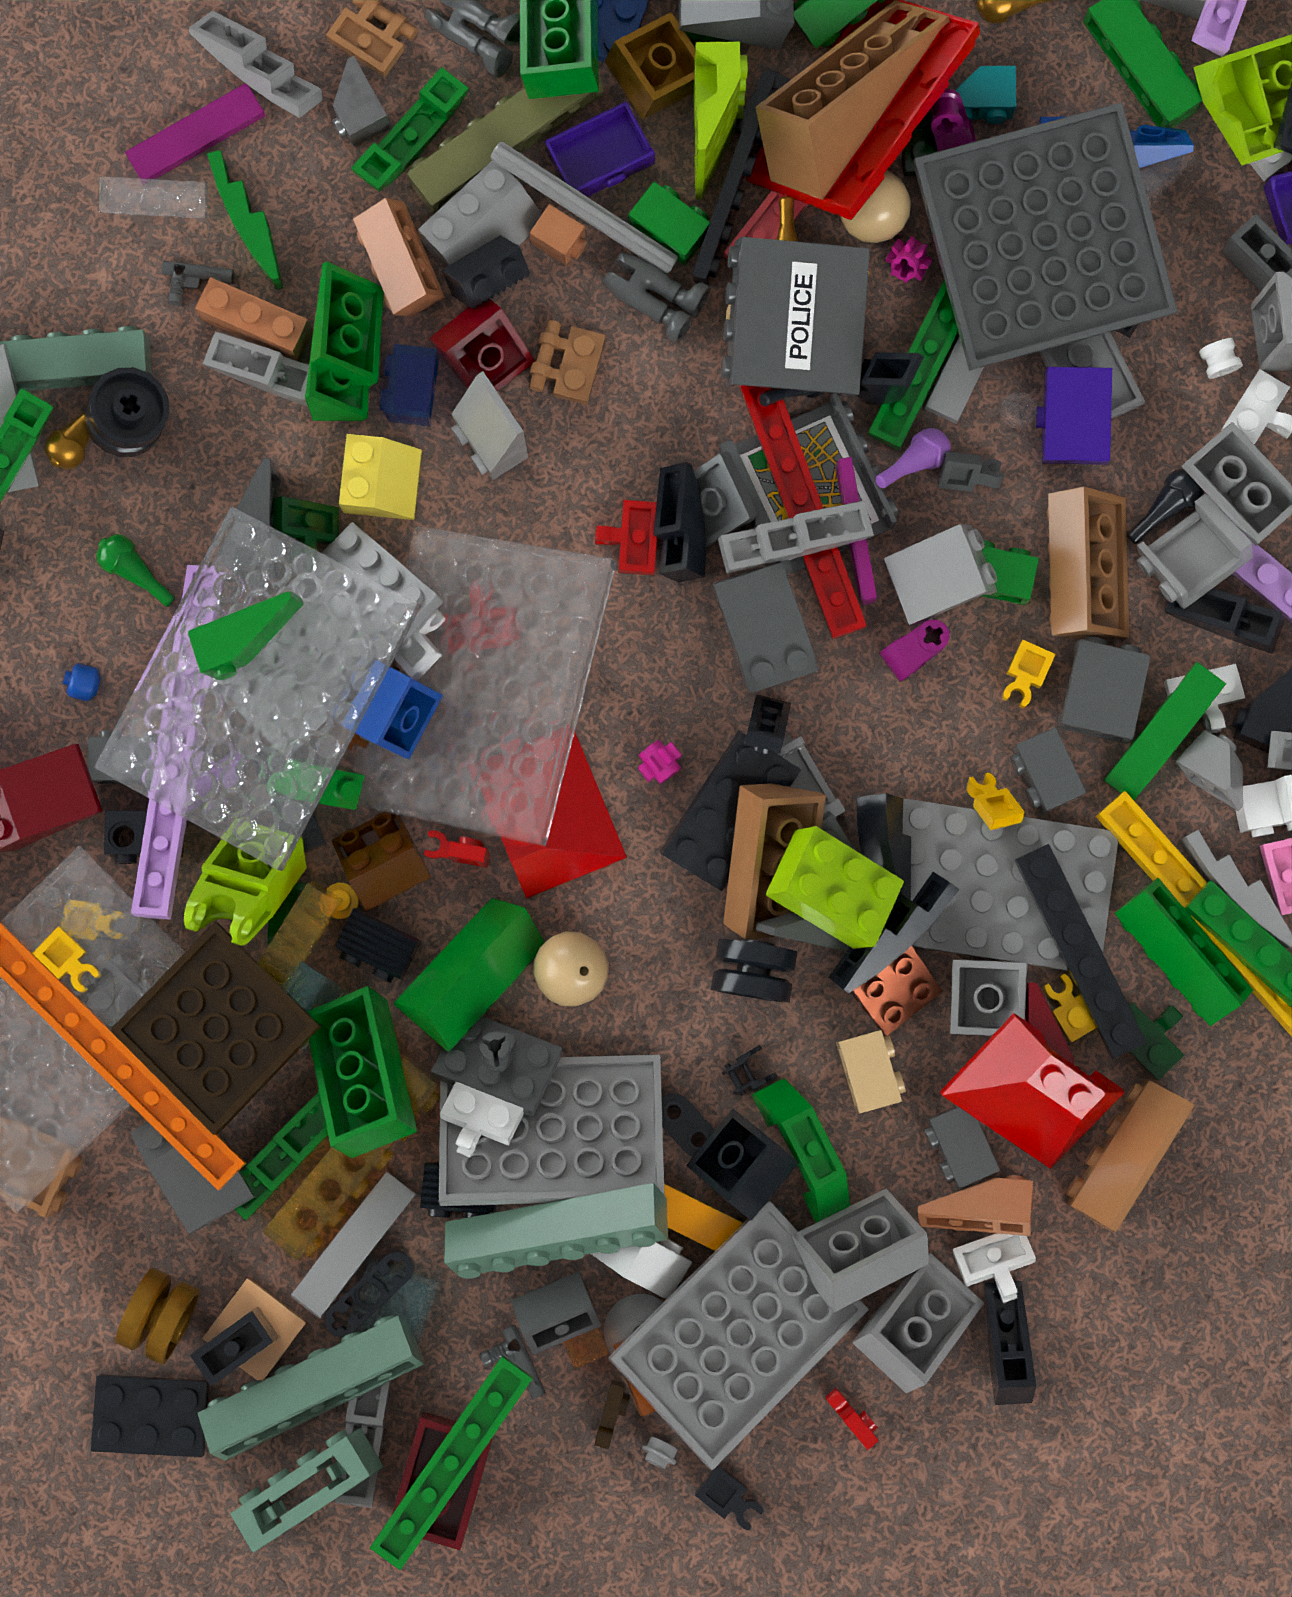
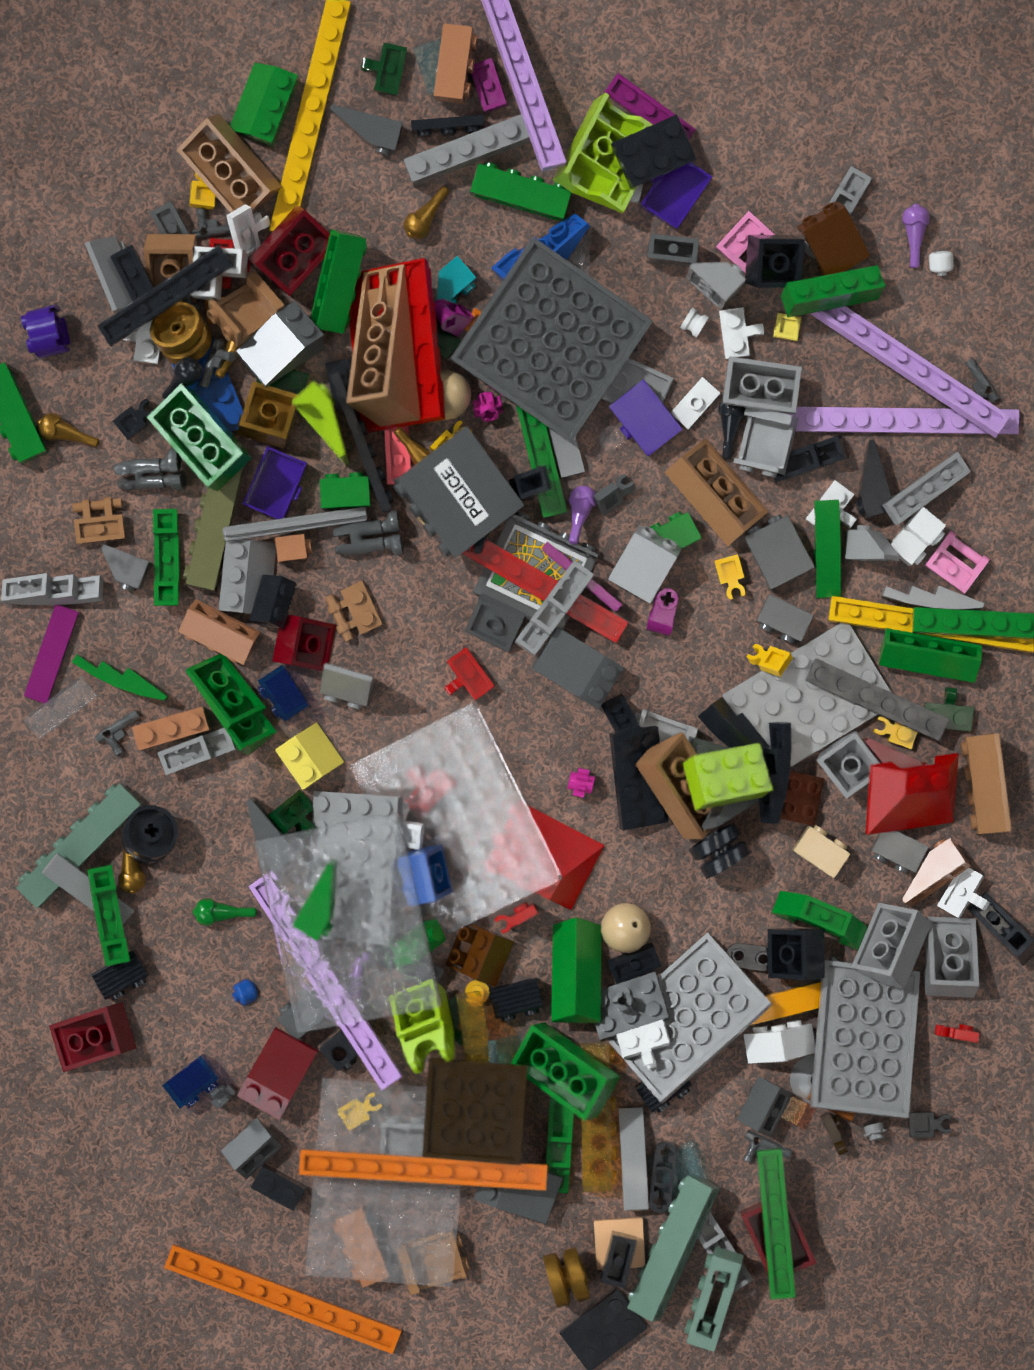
camera: 40 degrees left, 5 degrees up
yellow plate [32,926,102,992] -> none
sand green brick [444,1183,668,1279] -> none
black slope [653,462,706,582] -> none
black piece [721,1045,777,1096] -> none
none -> black plate [607,942,662,984]
none -> white plate [670,377,720,430]

